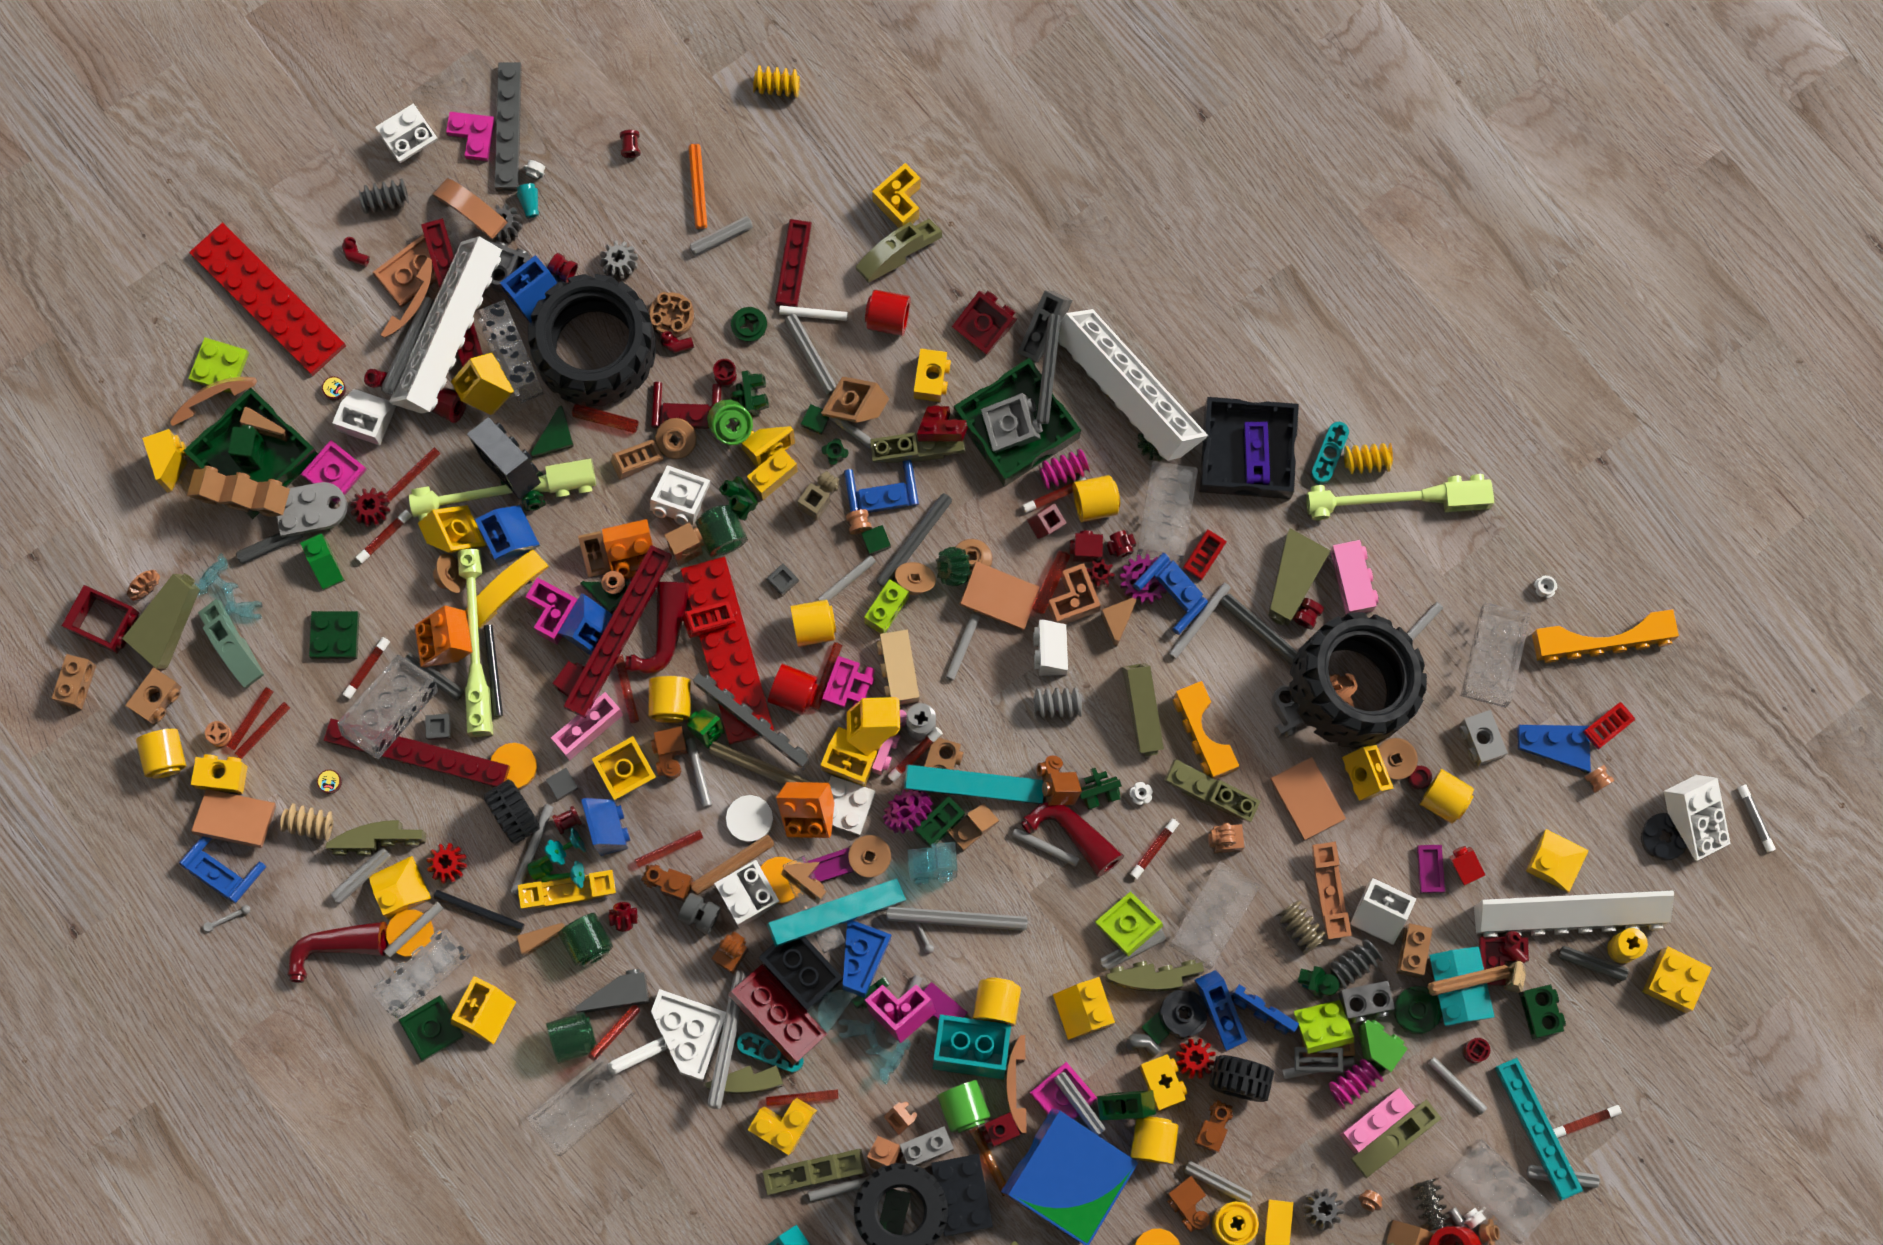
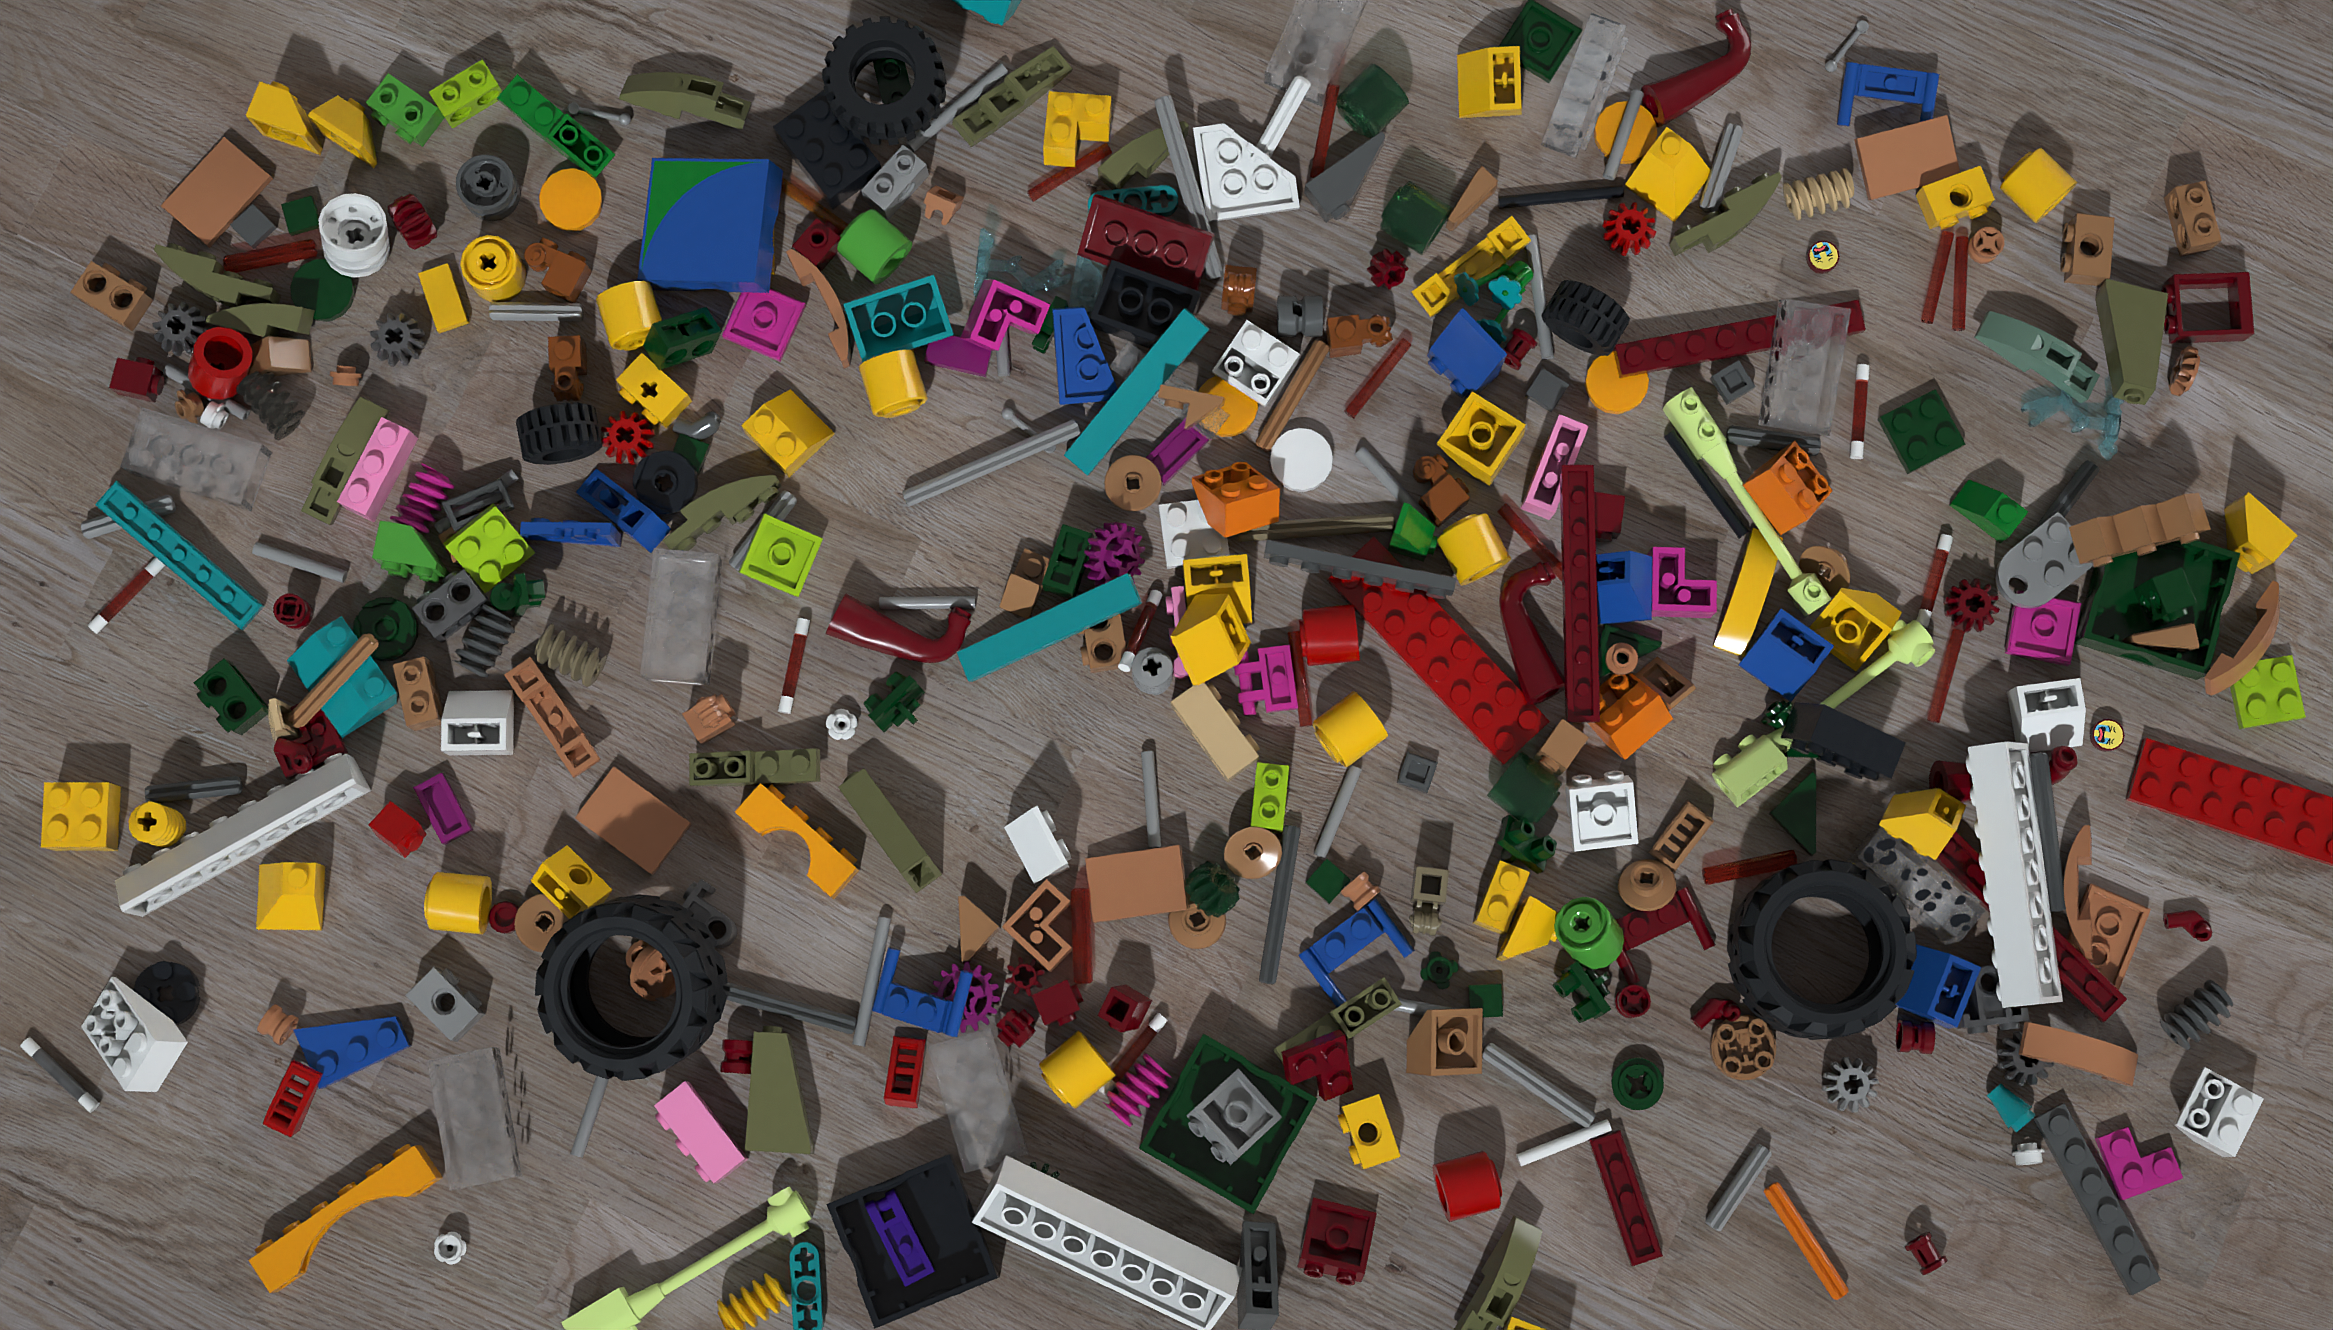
camera: 155 degrees right, 5 degrees up
red slope [682,600,736,638] -> none
nougat brick [867,1136,903,1170] -> none
clear light blue brick [907,842,958,885] -> none
light grey piece [1034,688,1082,718] -> none
dark orange brick [1036,755,1082,806] -> none
dark grey axle [1037,314,1061,424] -> none
light grey axle [1054,1072,1105,1135] -> none

